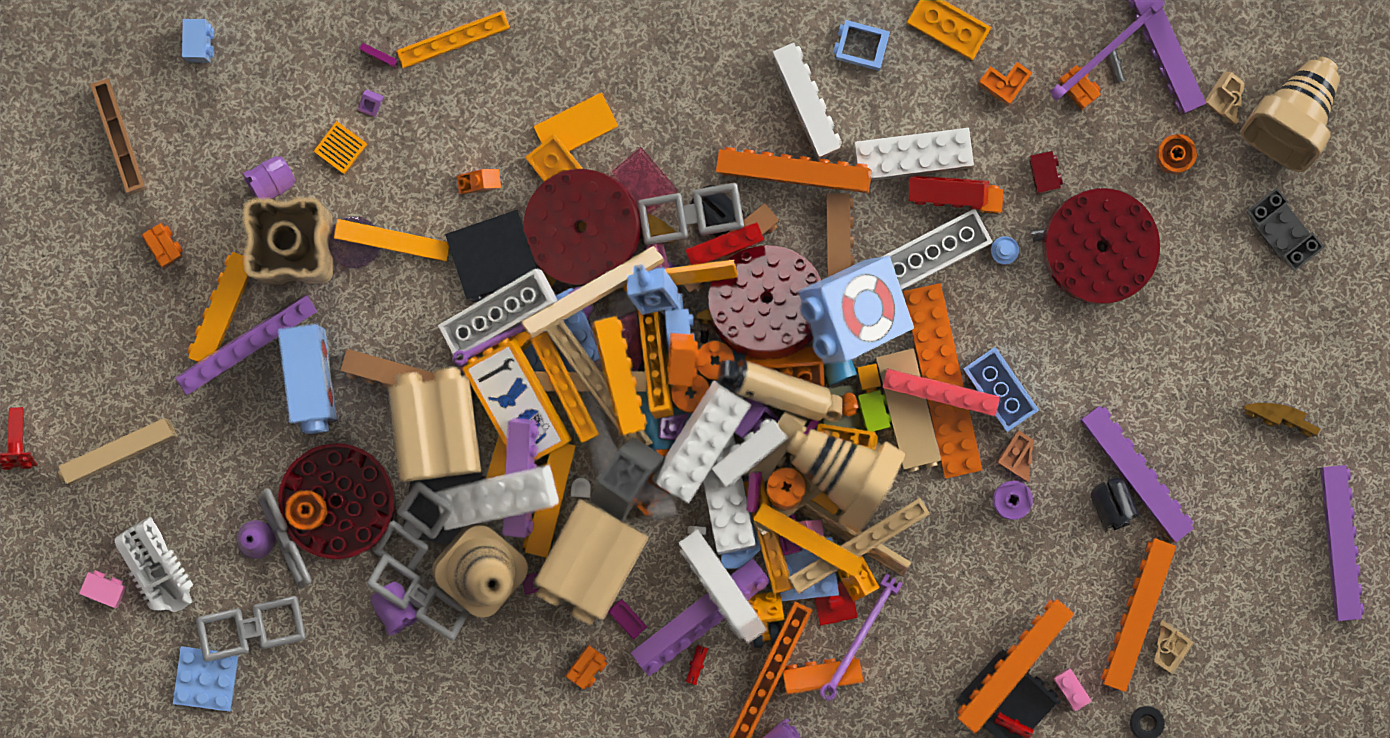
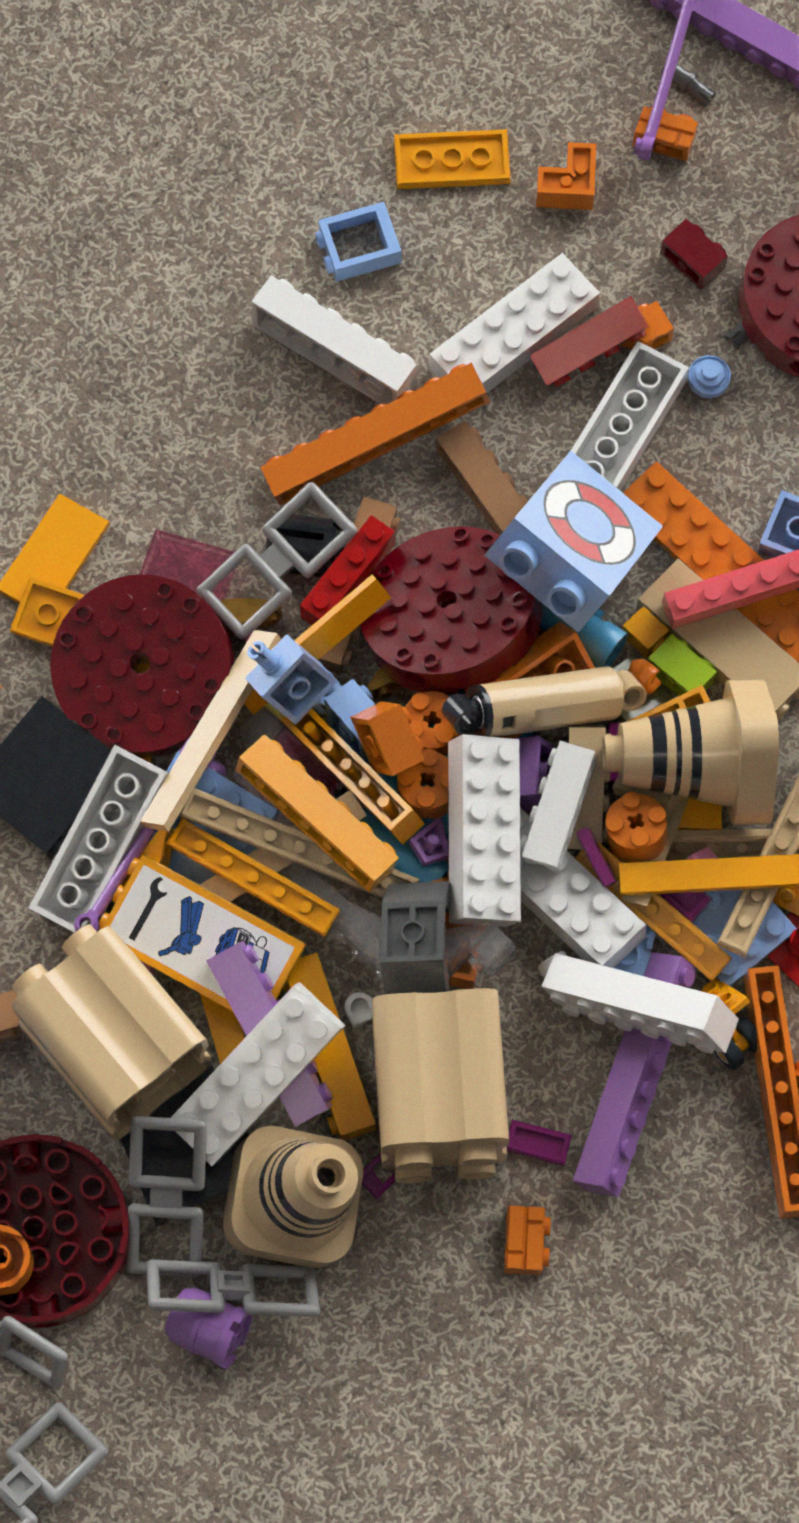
camera: 35 degrees left, 15 degrees down
red pin [685,645,709,685] -> none

